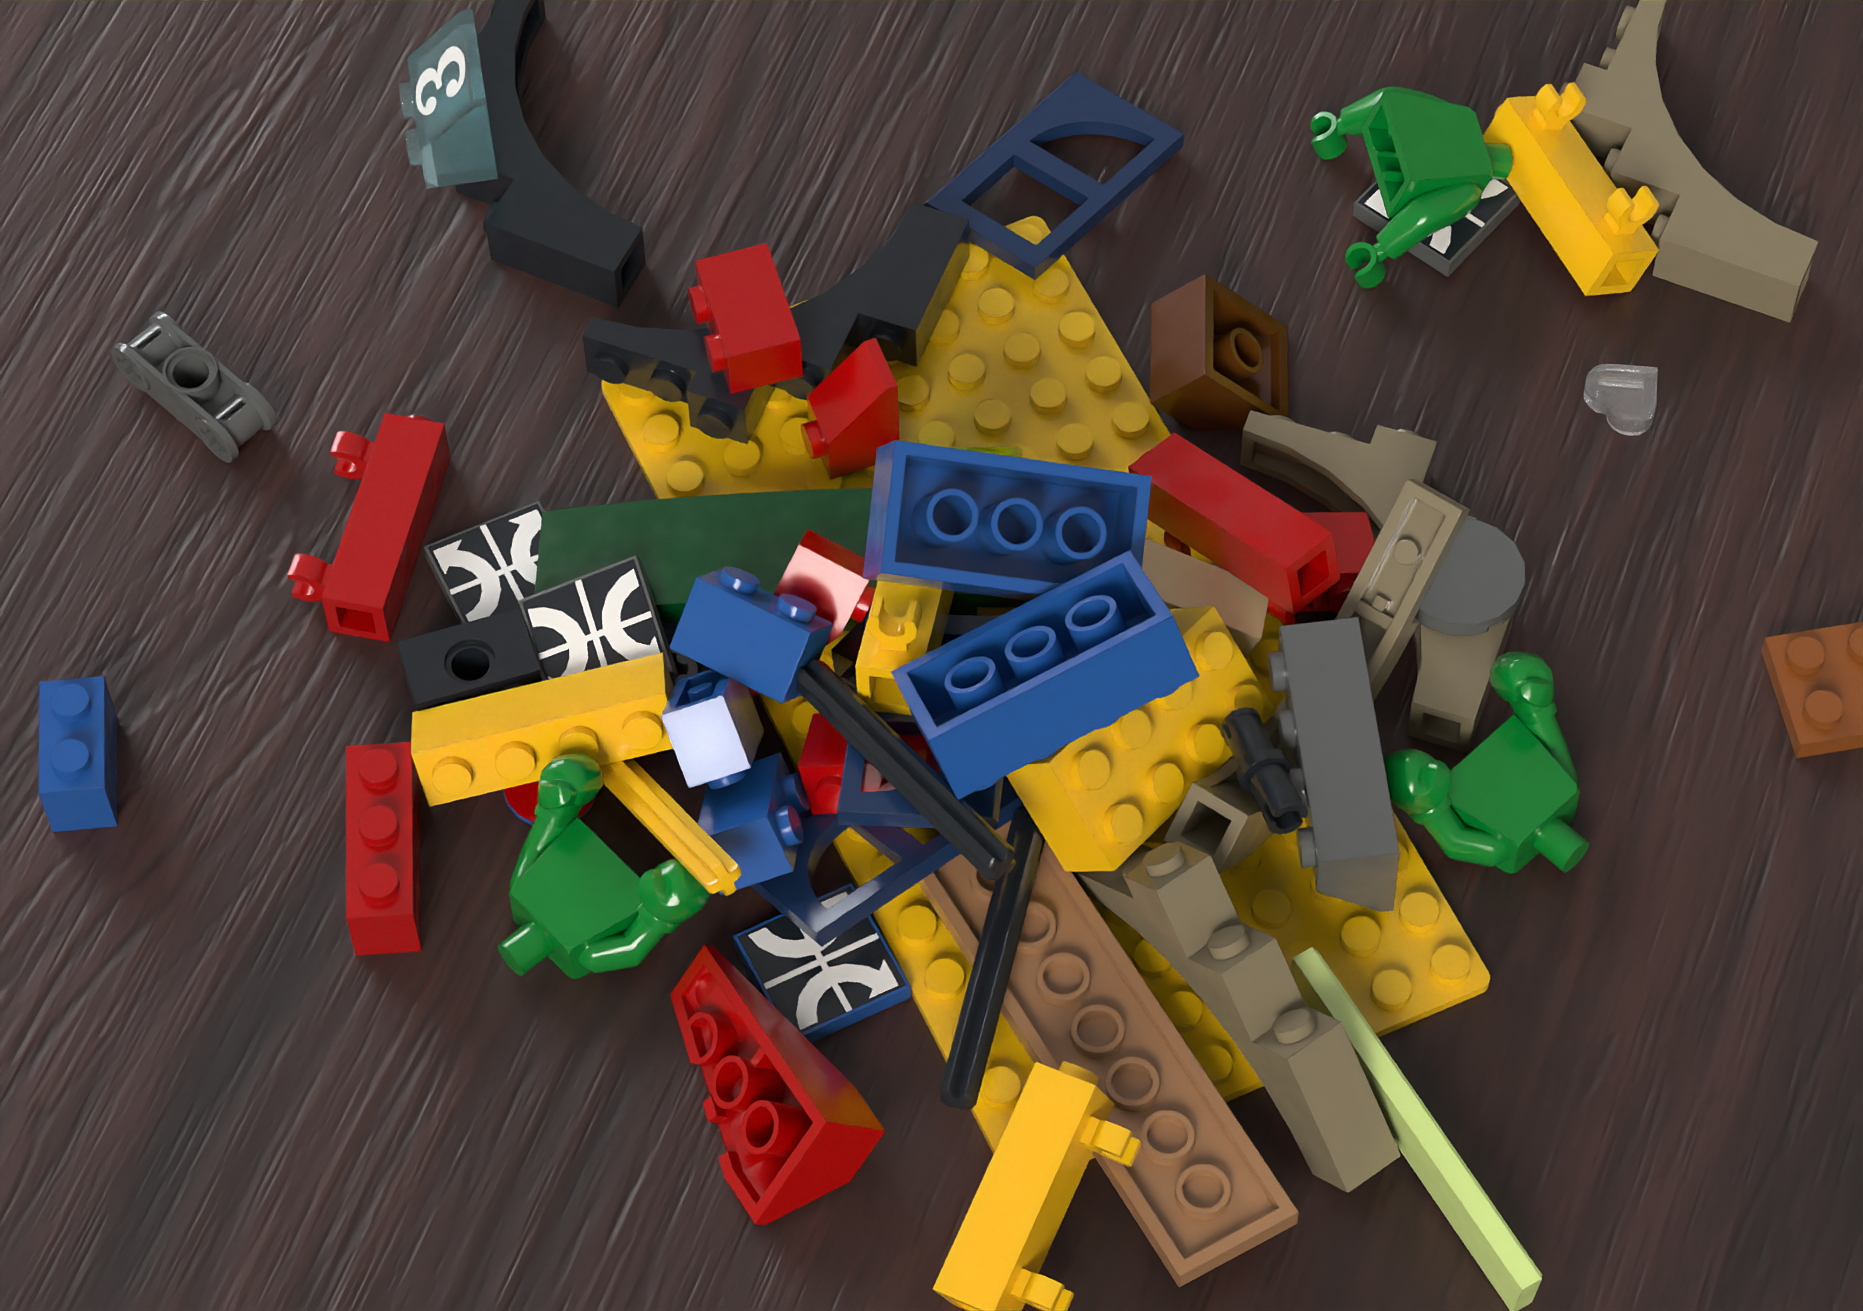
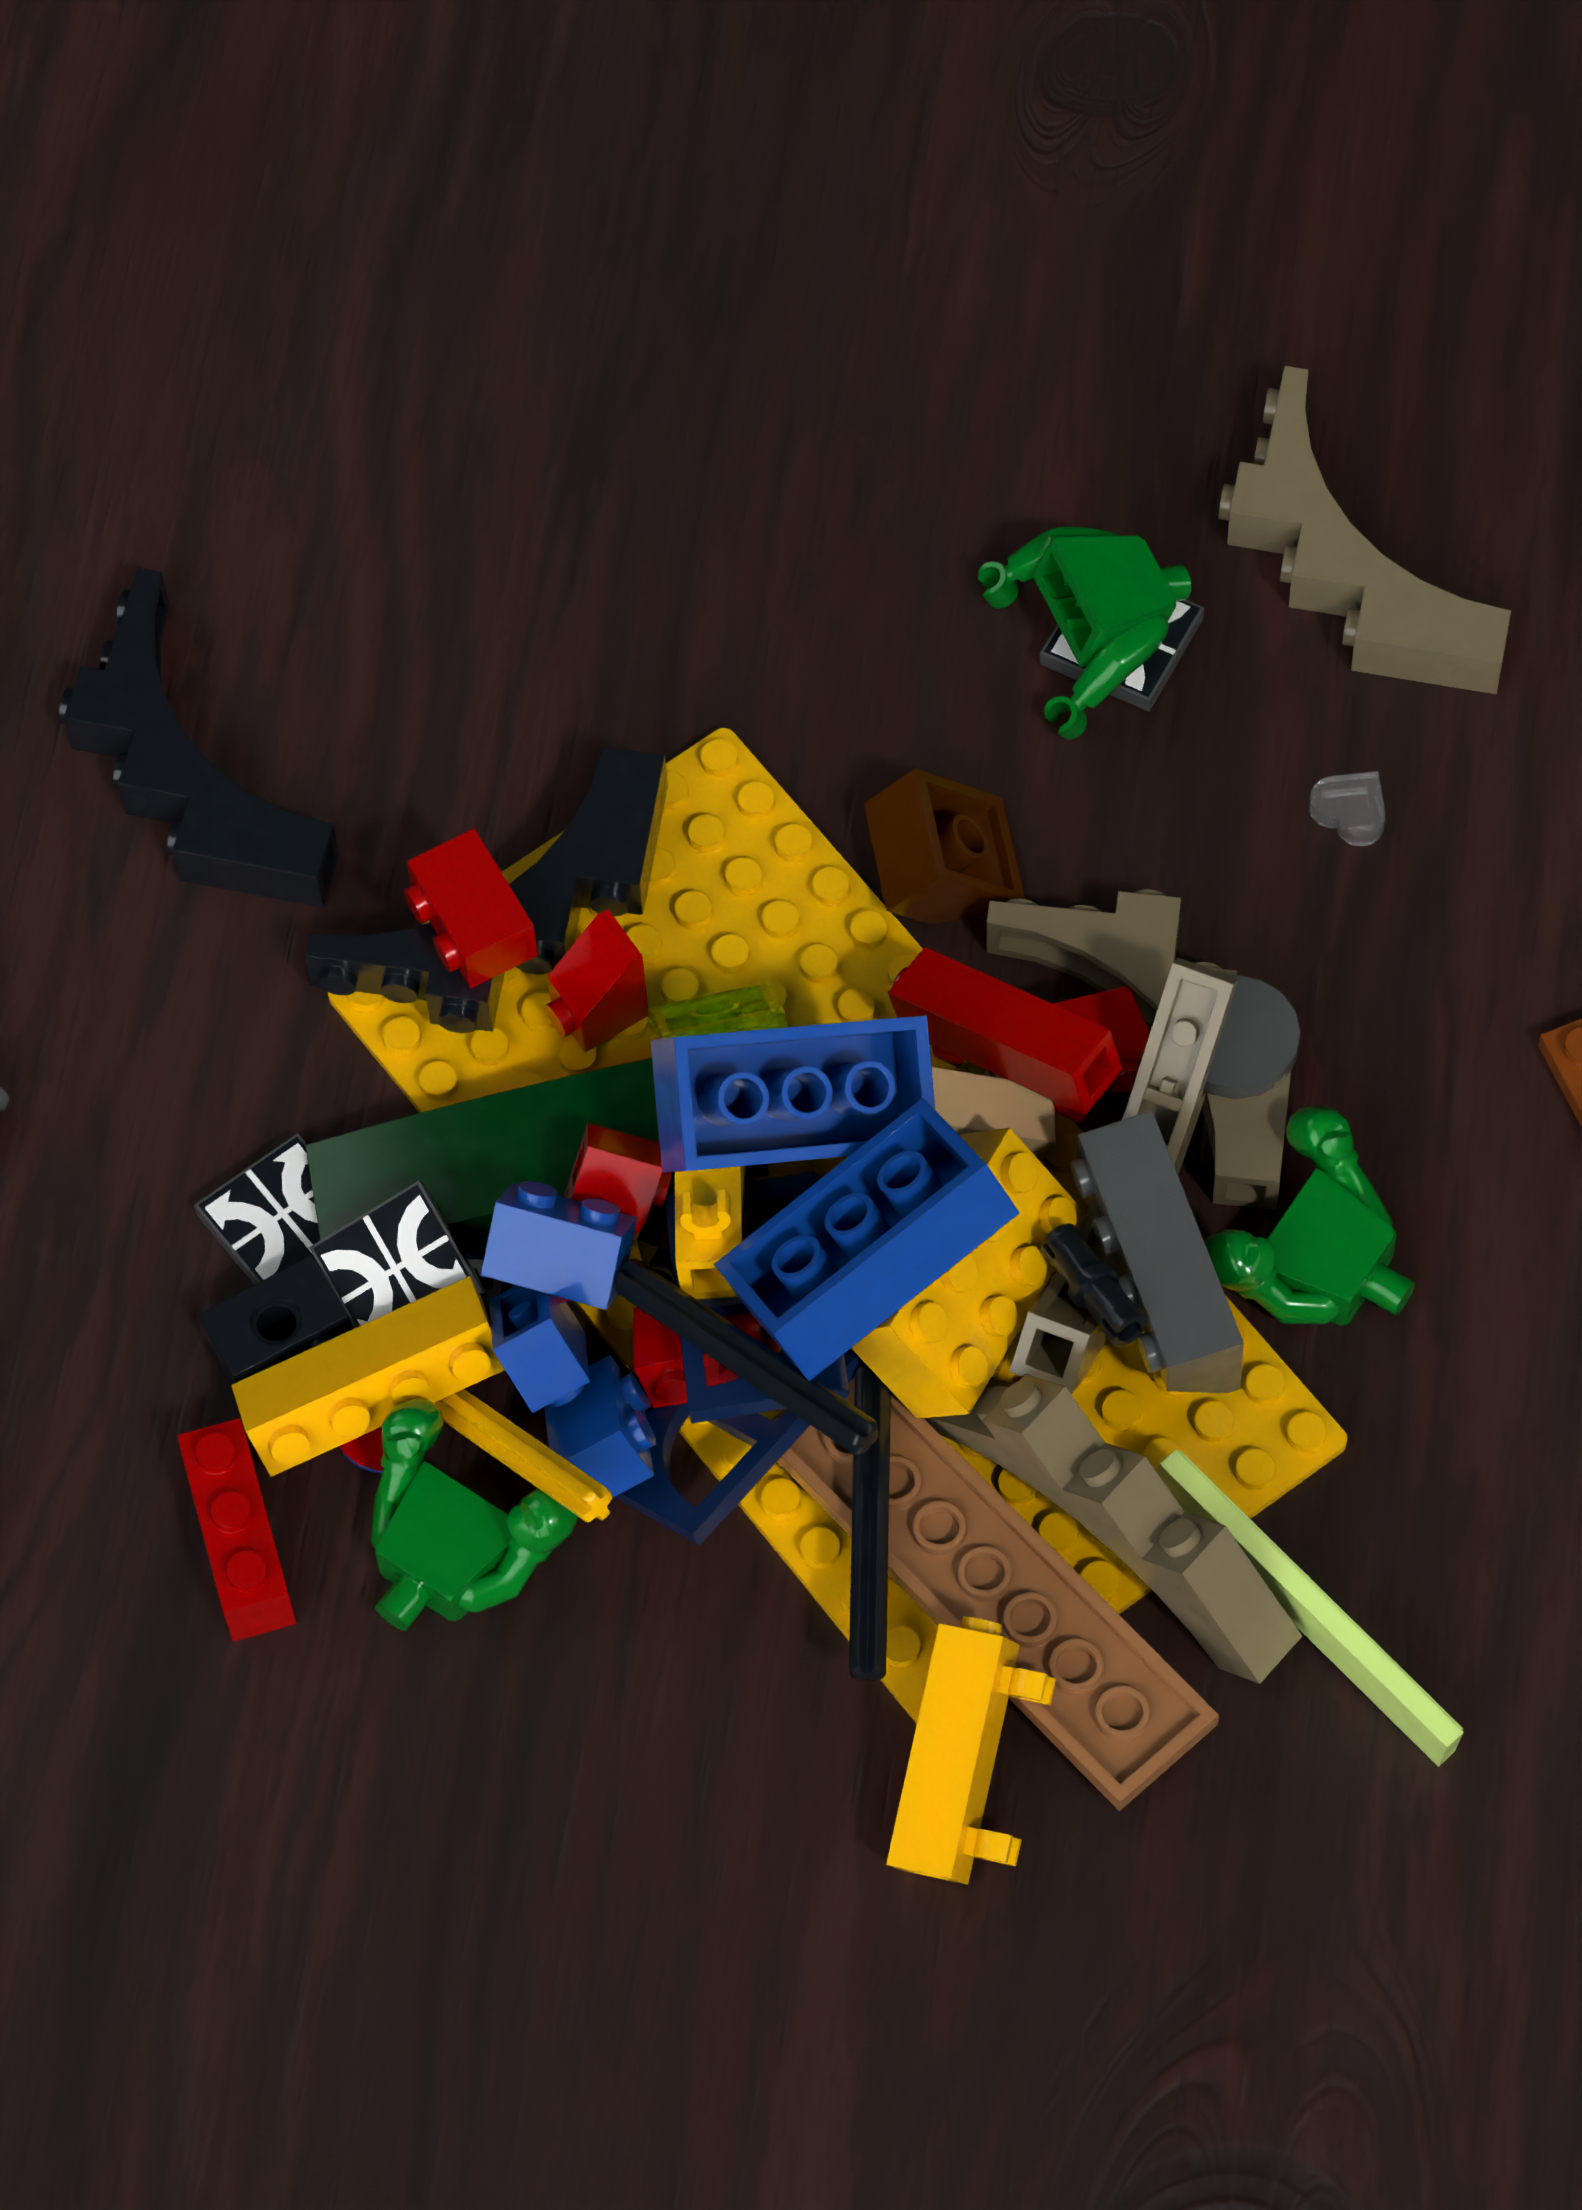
camera: 10 degrees left, 5 degrees up
red brick [287,413,451,642] -> none
clear light blue slope [399,9,498,189] -> none
red wedge [670,944,886,1225] -> none
tile [733,883,911,1043] -> none
dark blue window [923,72,1184,280] -> none
yellow brick [1483,82,1659,296] -> none

